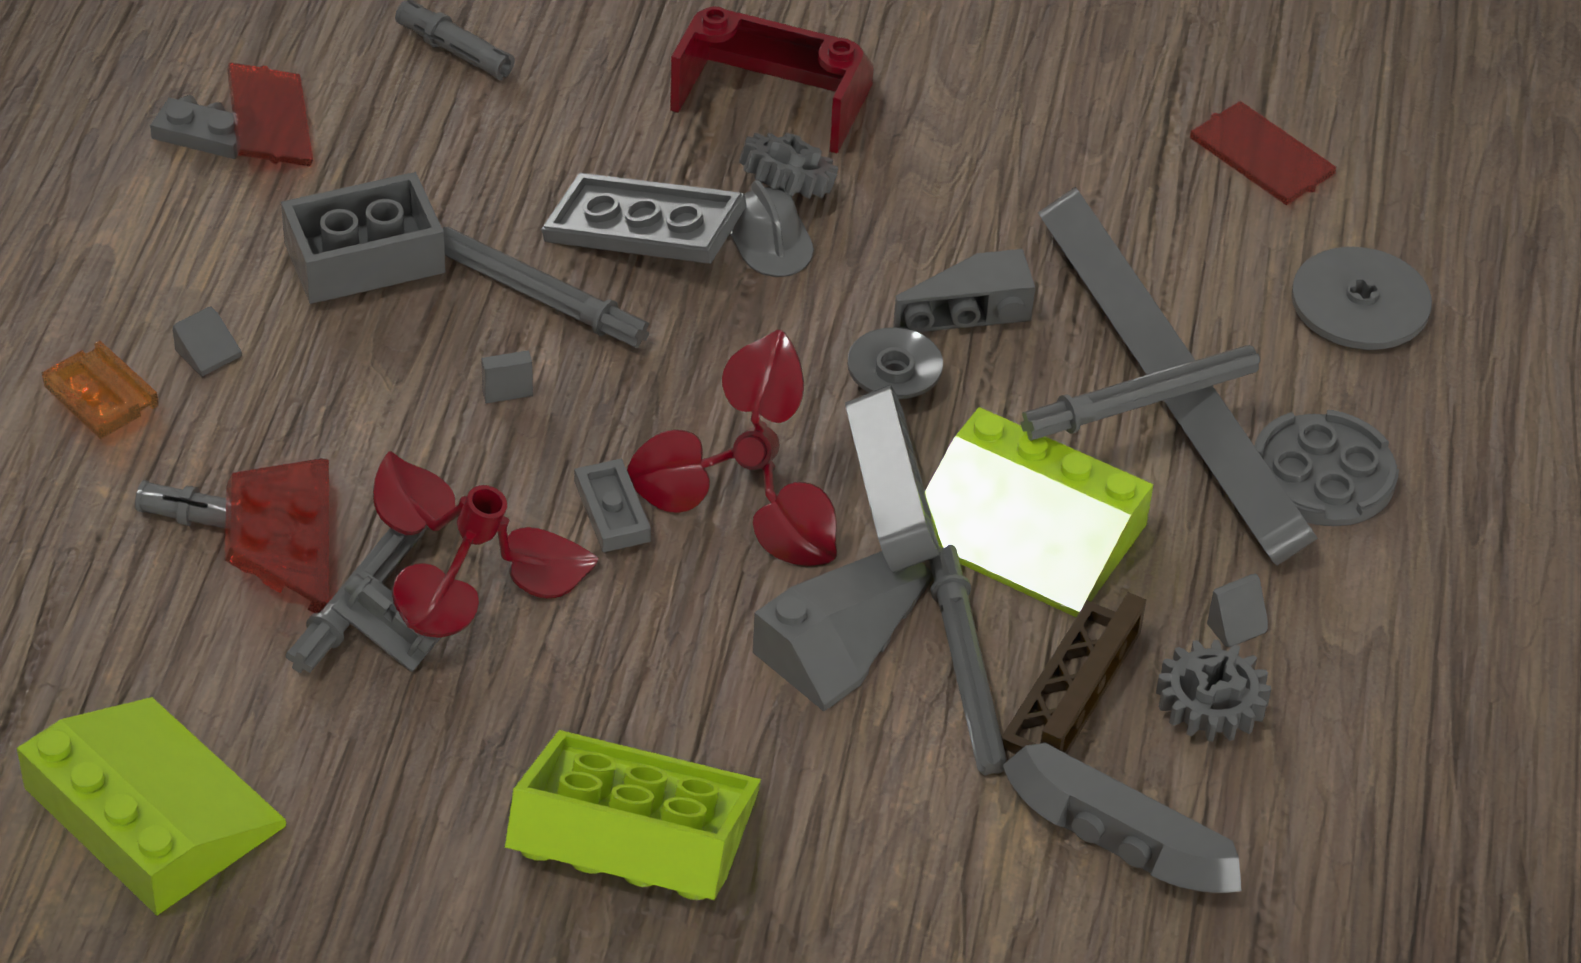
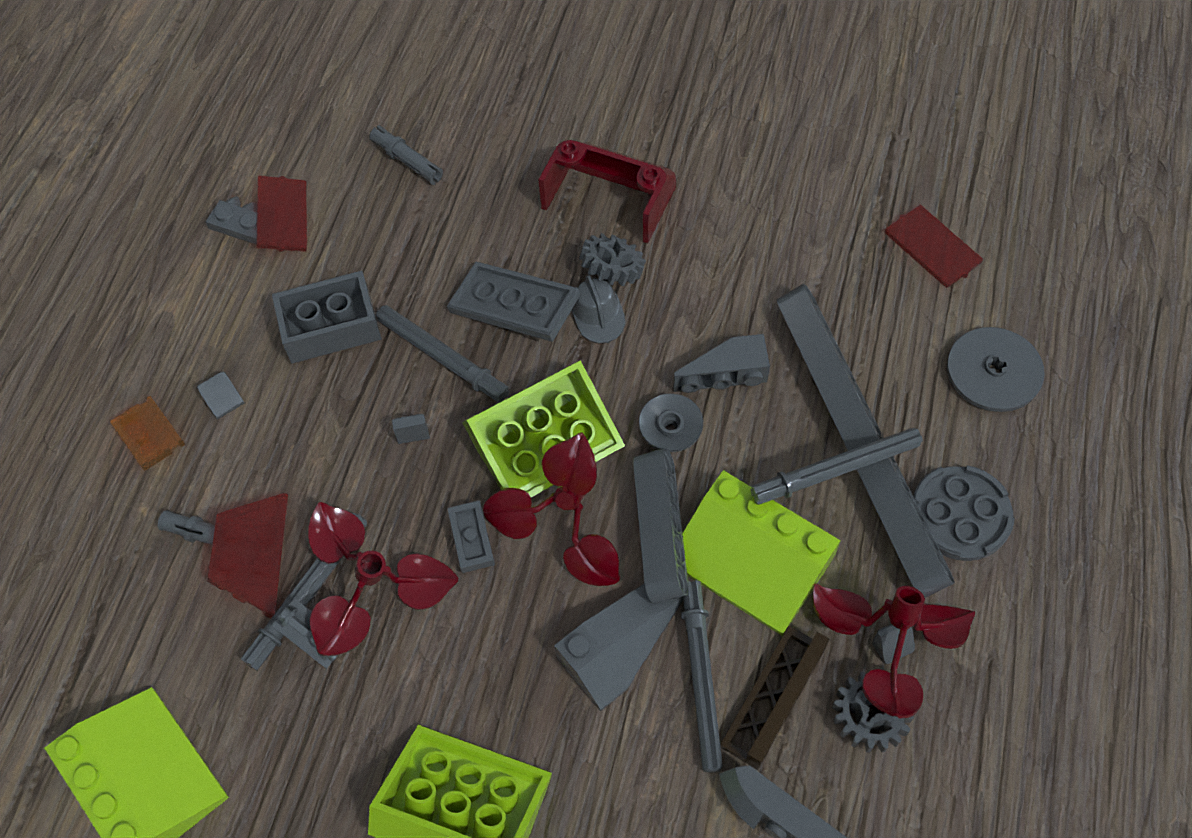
camera: 10 degrees right, 15 degrees up
none -> lime slope [462,360,625,497]
none -> dark red plant [812,583,975,719]

